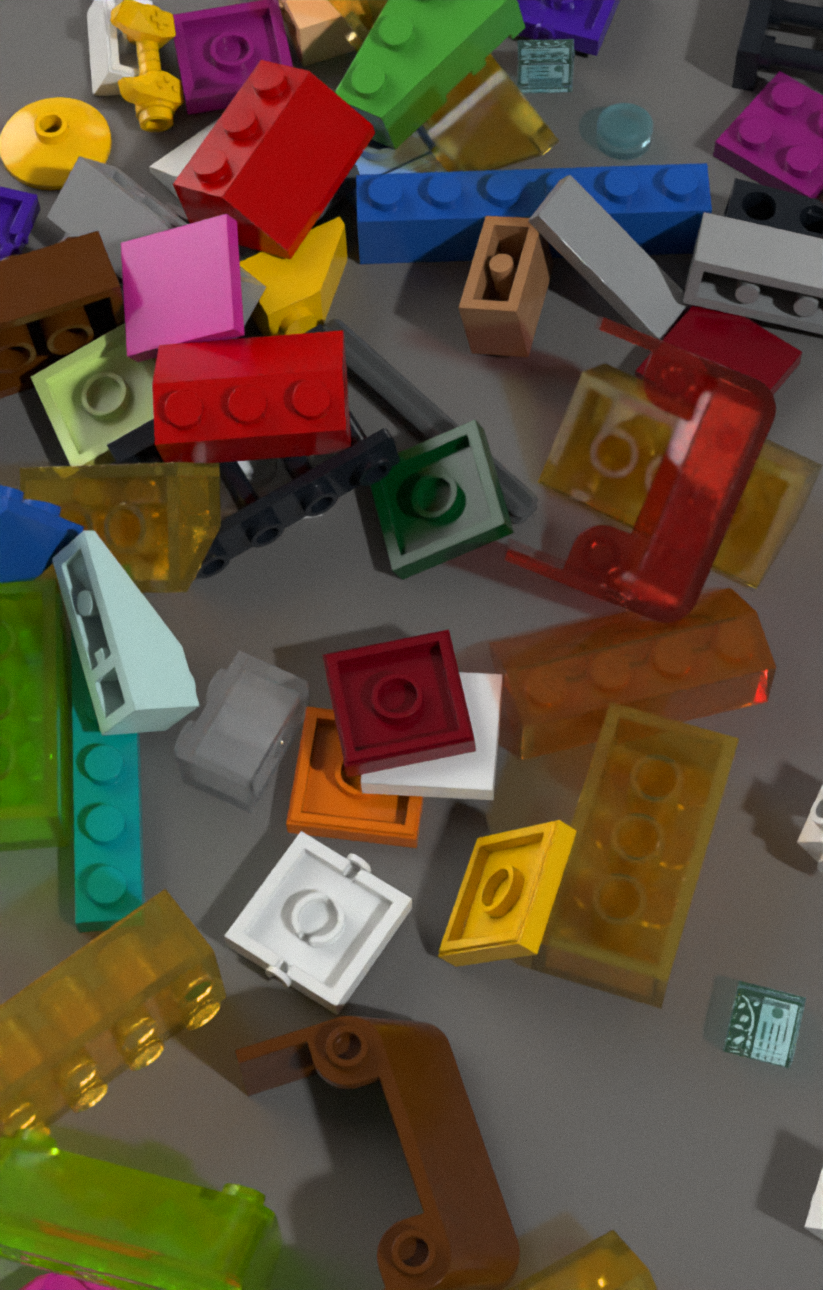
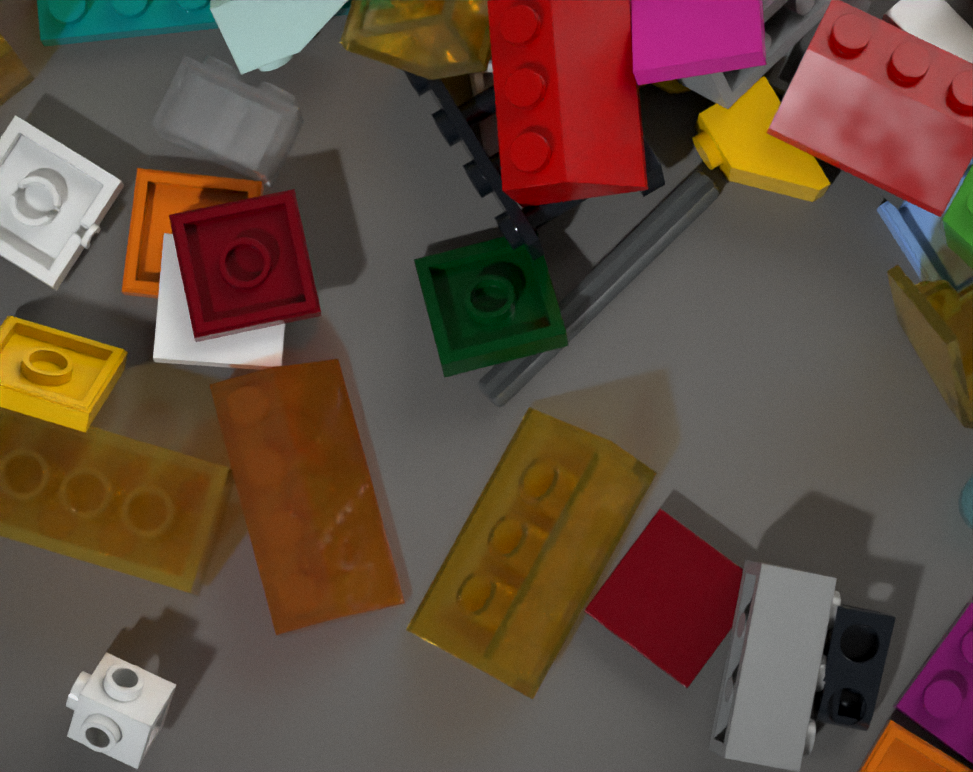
camera: 90 degrees right, 20 degrees up
blue brick [356,163,712,264] -> none
medium nougat brick [458,216,554,357] -> none
clear red windscreen [503,316,776,623] -> none
light grey tile [528,175,688,345] -> none

